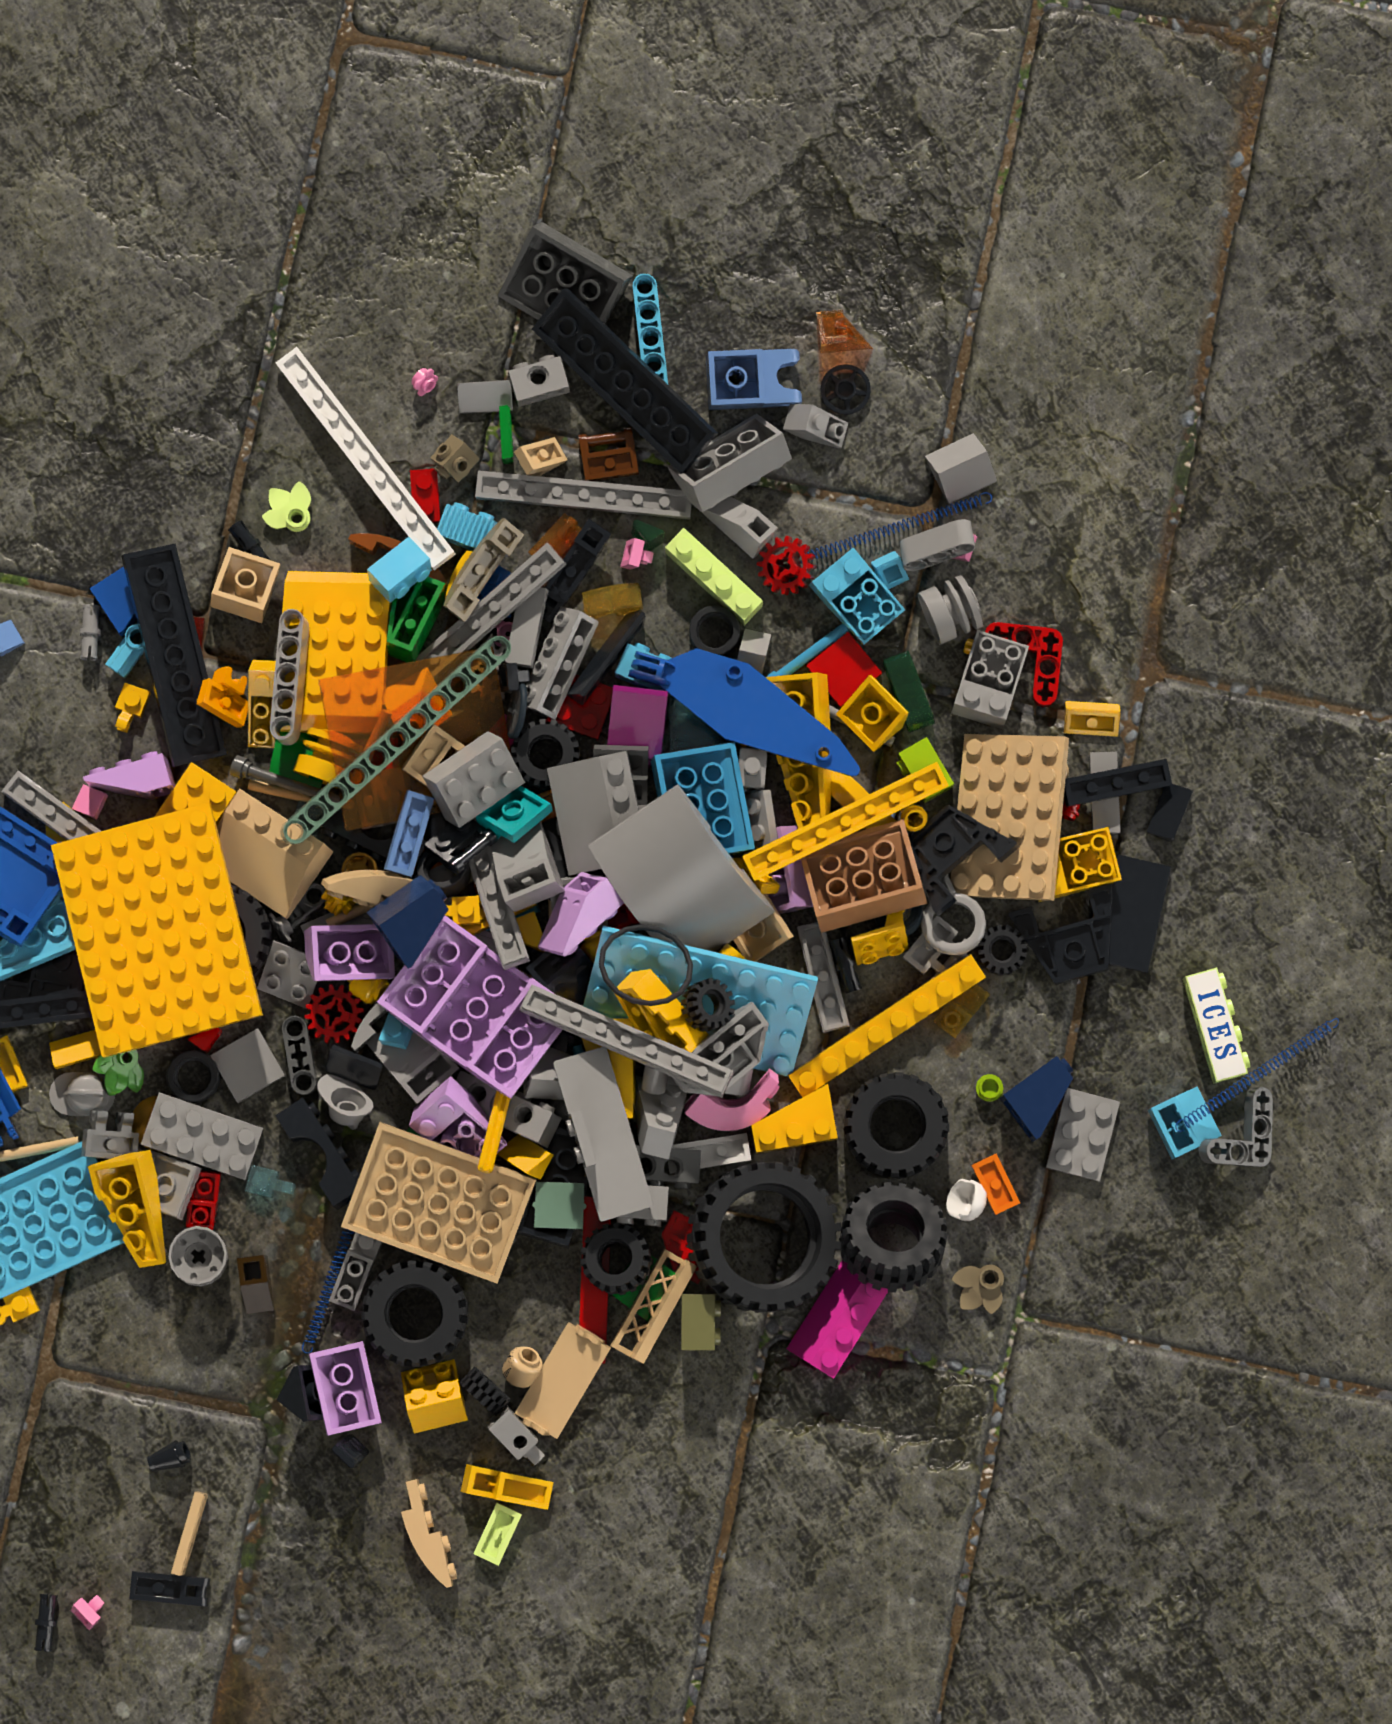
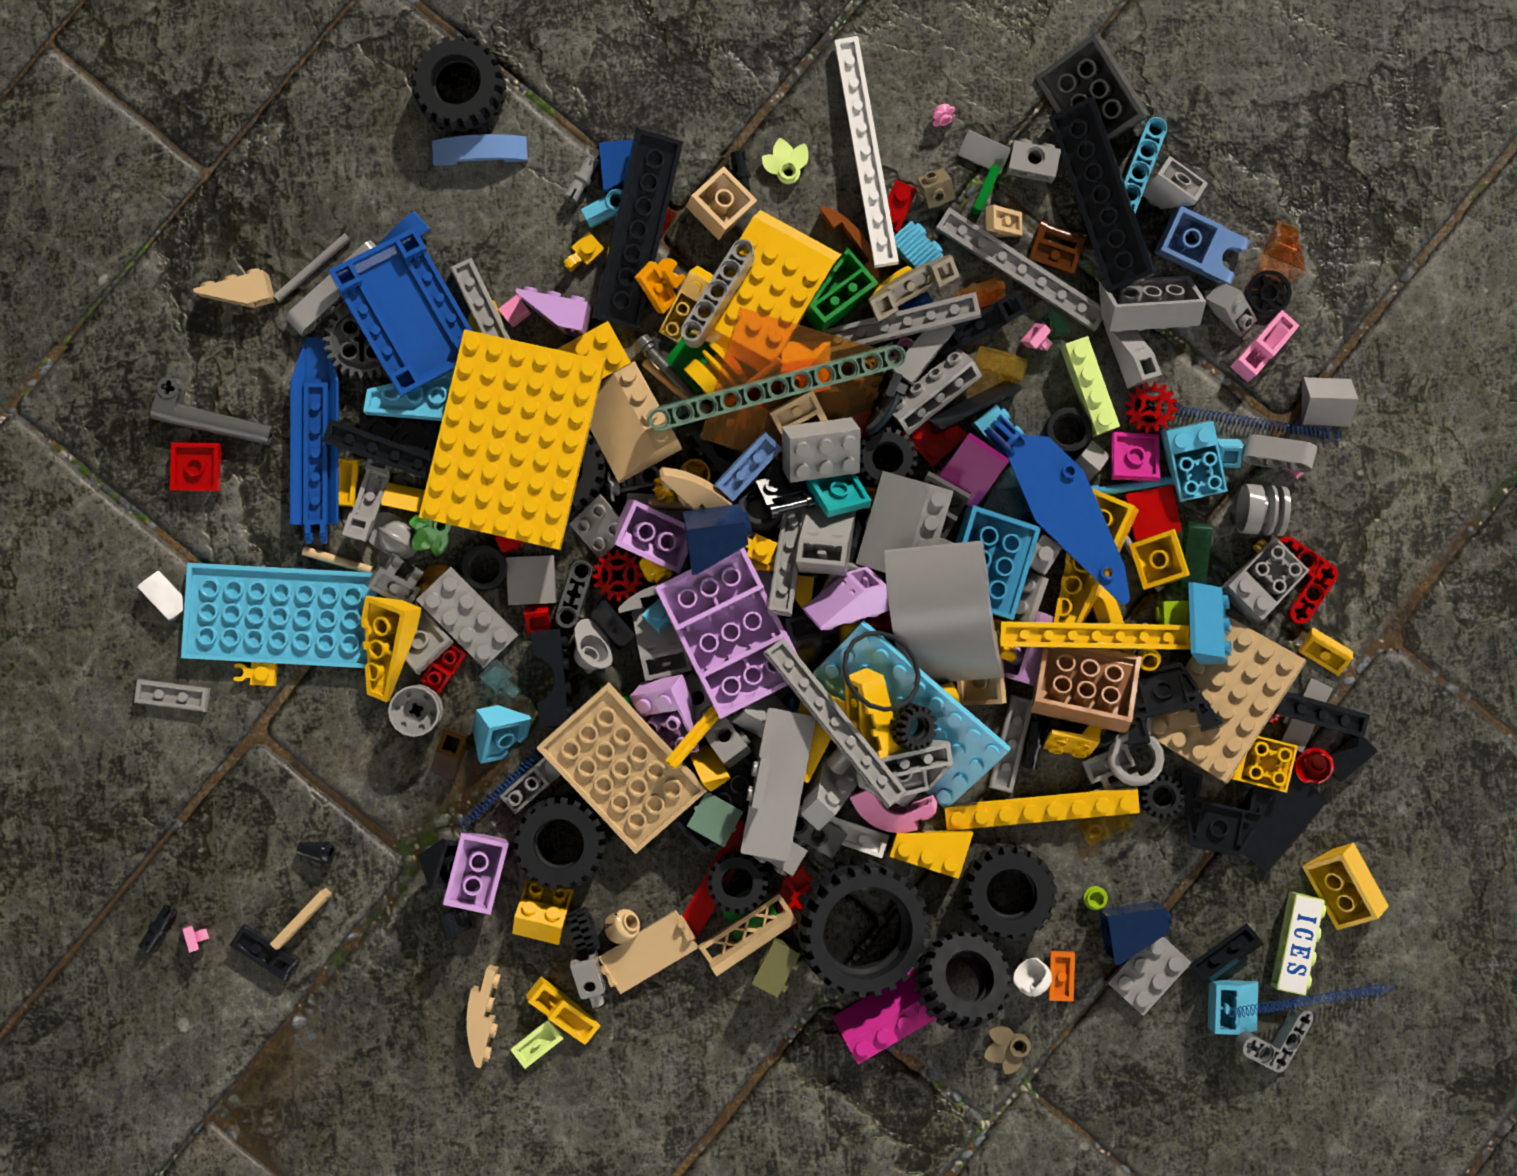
camera: 25 degrees right, 5 degrees up
medium azure brick [367,537,431,603] -> none
none -> light grey slope [342,458,393,542]
none -> medium azure slope [472,705,532,764]
none -> red slope [524,604,551,634]
none -> dark pink tile [1111,432,1160,482]
none -> light grey slope [1142,156,1208,209]
none -> dark azure slope [1188,582,1232,665]
none -> black plate [1189,923,1263,986]
none -> bright pink slope [1230,310,1300,383]
none -> red hair [1294,747,1335,784]
none -> yellow slope [1302,842,1389,930]

